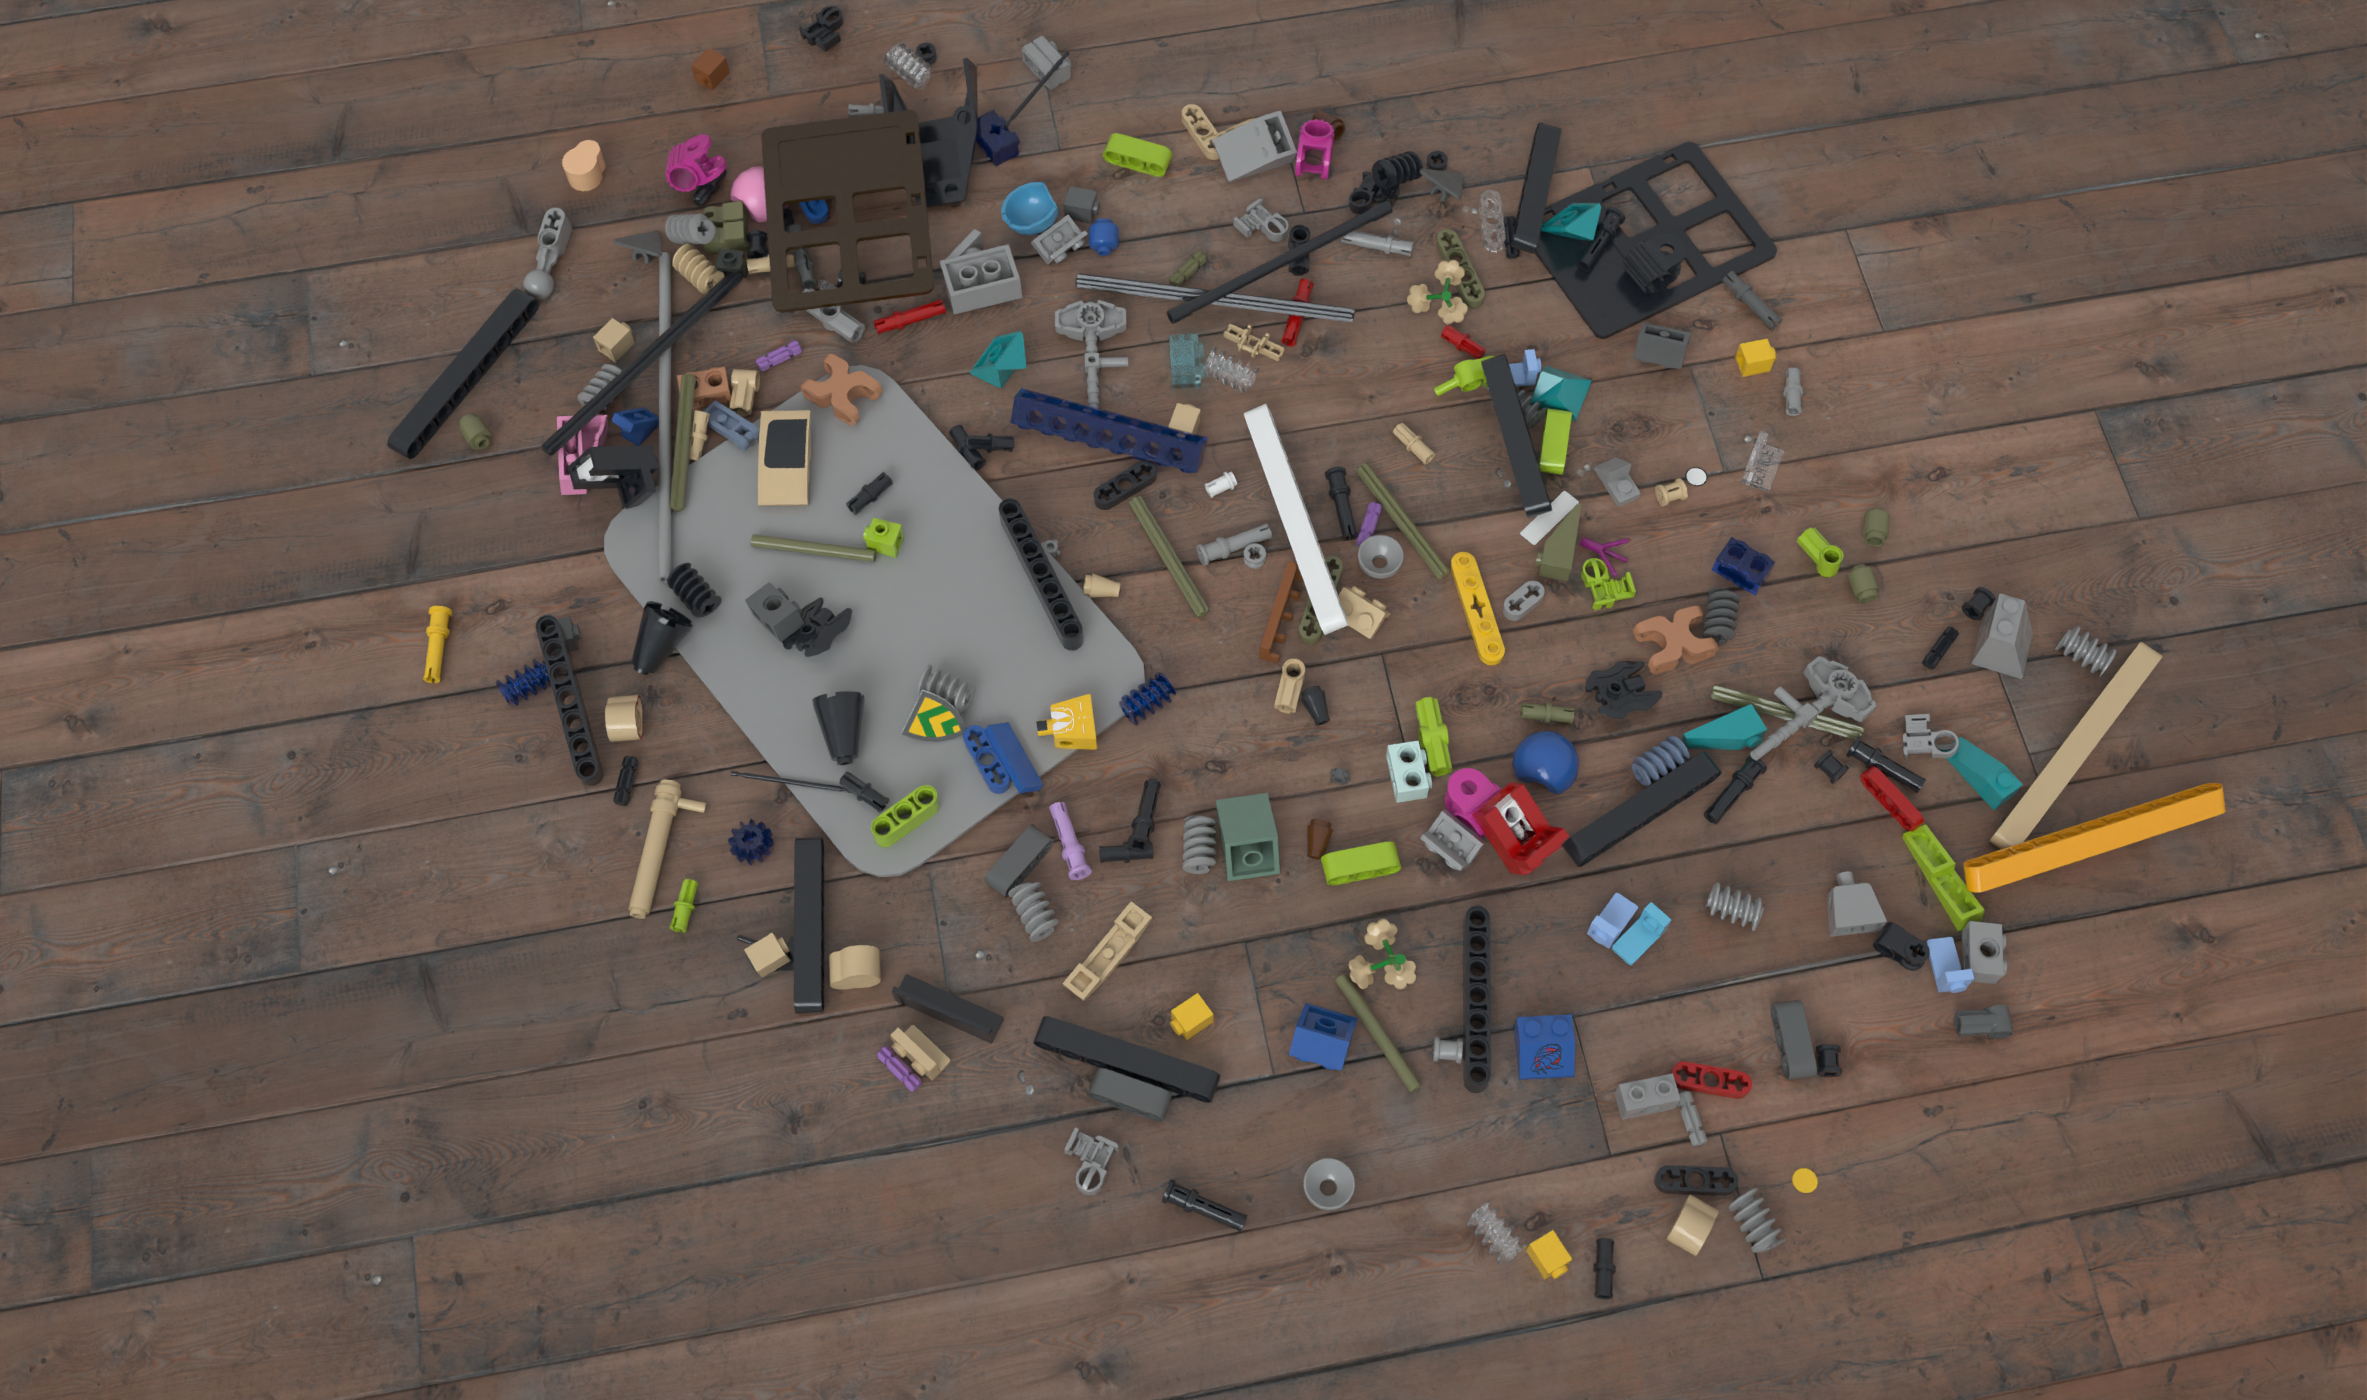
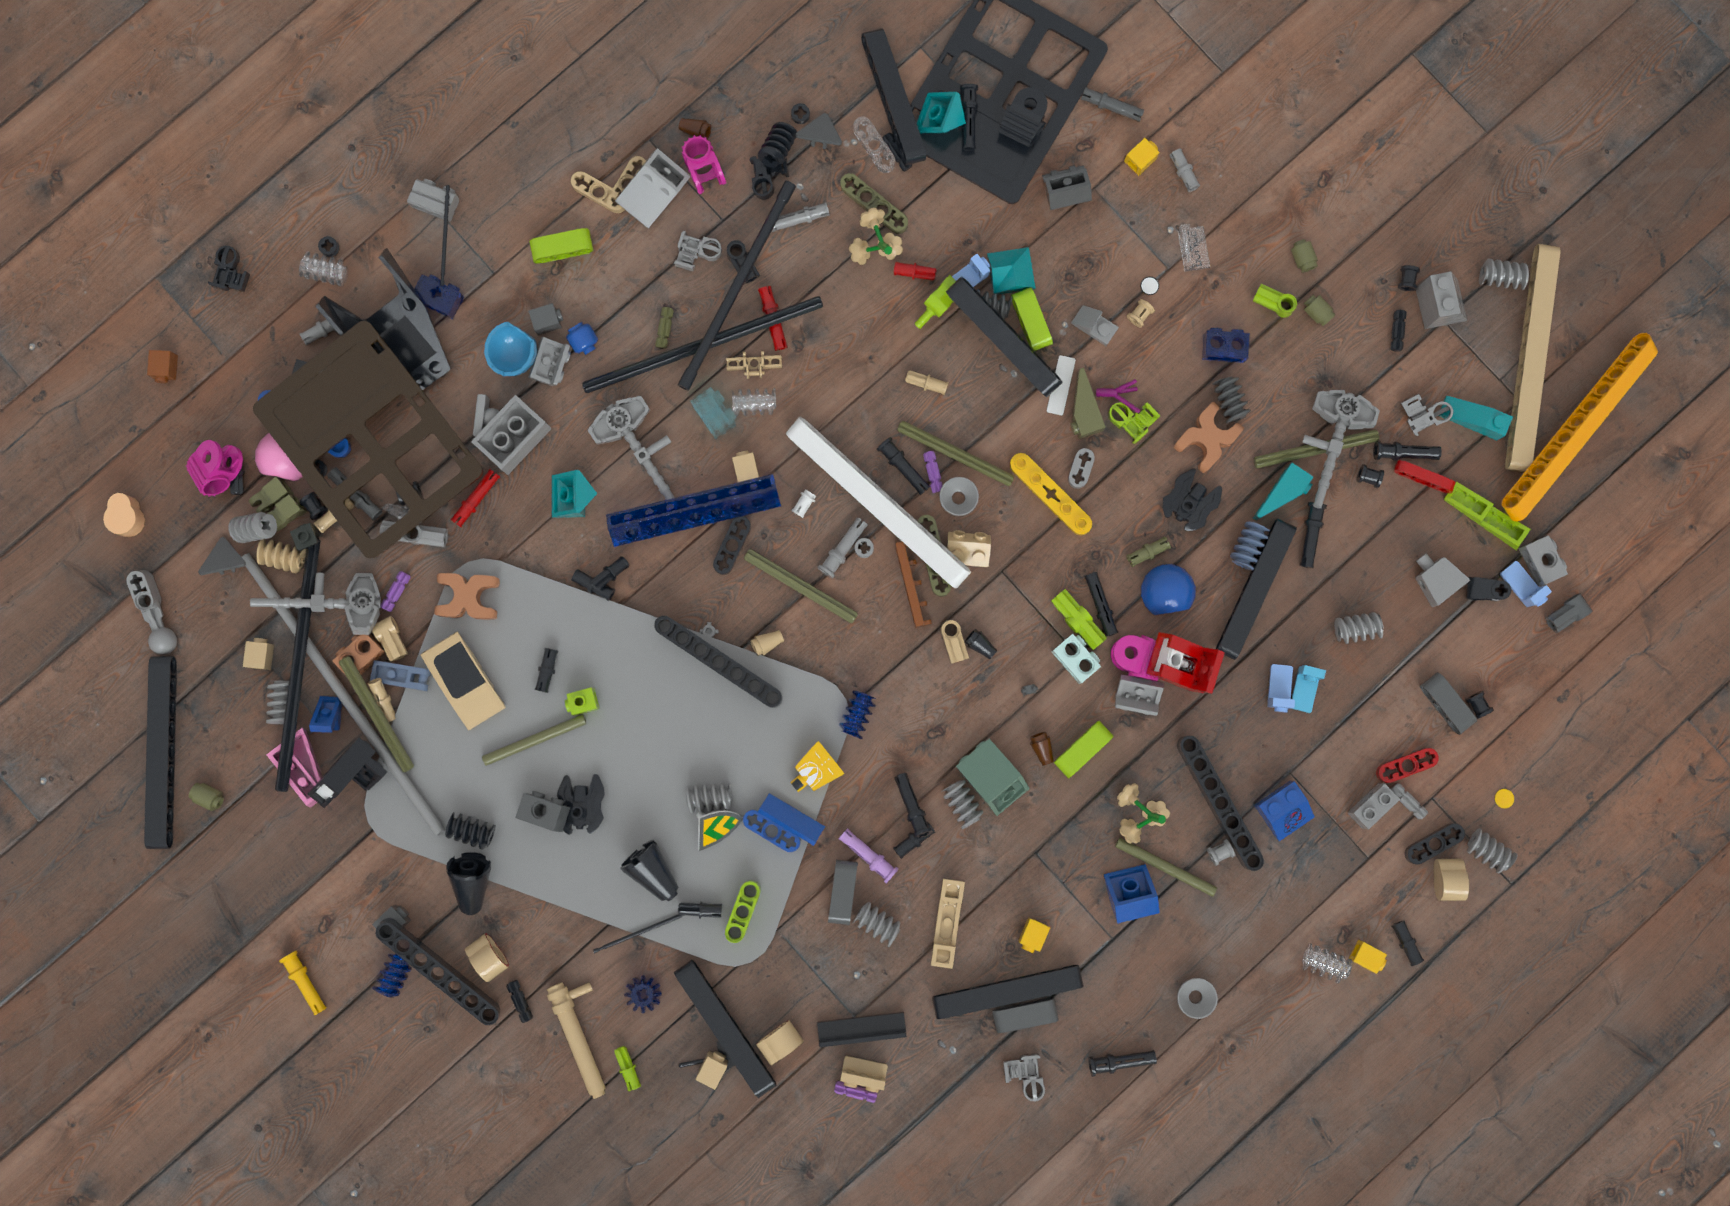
camera: 30 degrees left, 20 degrees up
none -> light grey bar [250,573,381,635]
none -> black pin [1084,572,1119,637]

